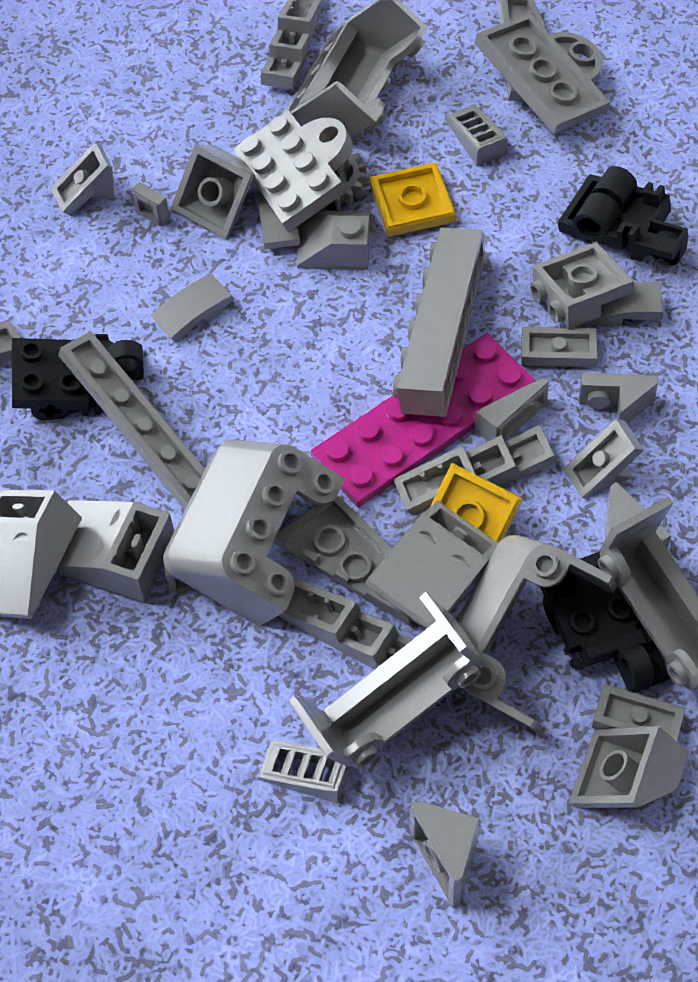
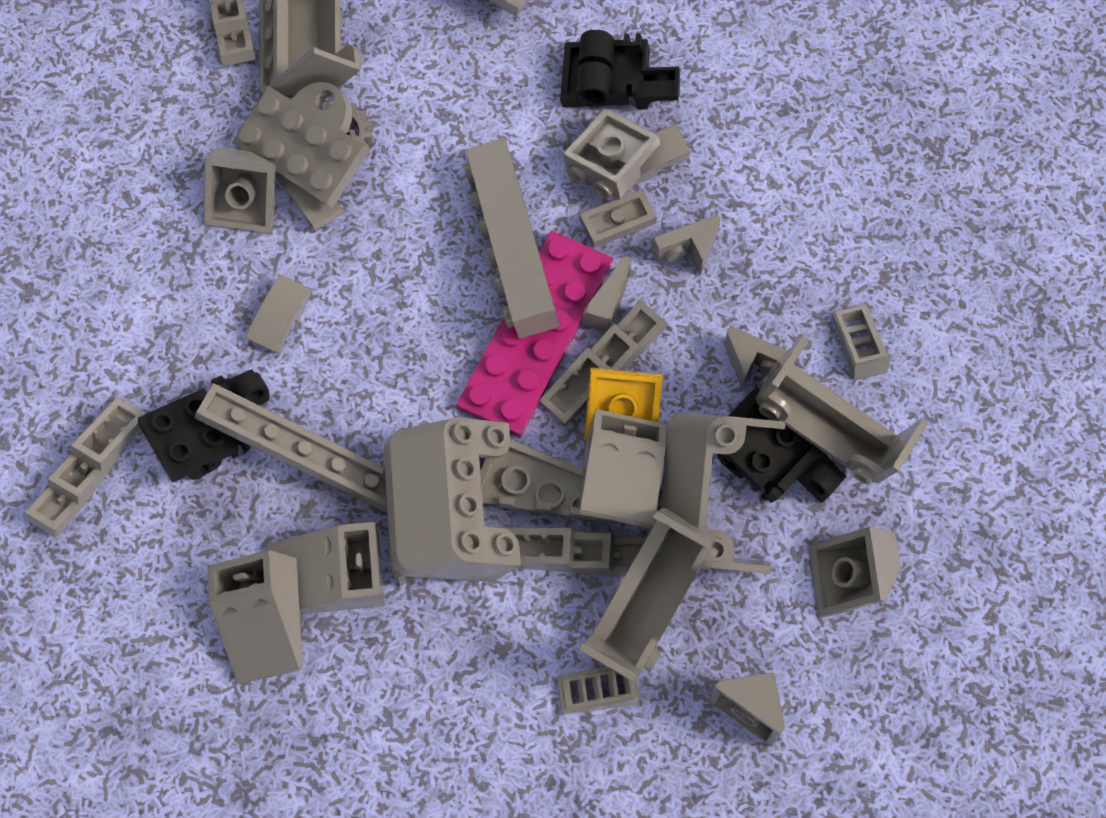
camera: 30 degrees left, 10 degrees up
light grey slope [50,141,114,216] -> none
light grey tile [131,182,170,226] -> none
light grey slope [297,210,371,270] -> none
yellow plate [369,162,456,237] -> none
light grey slope [445,105,508,166] -> none
light grey slope [564,419,644,498] -> none
light grey plate [592,684,686,741] -> none

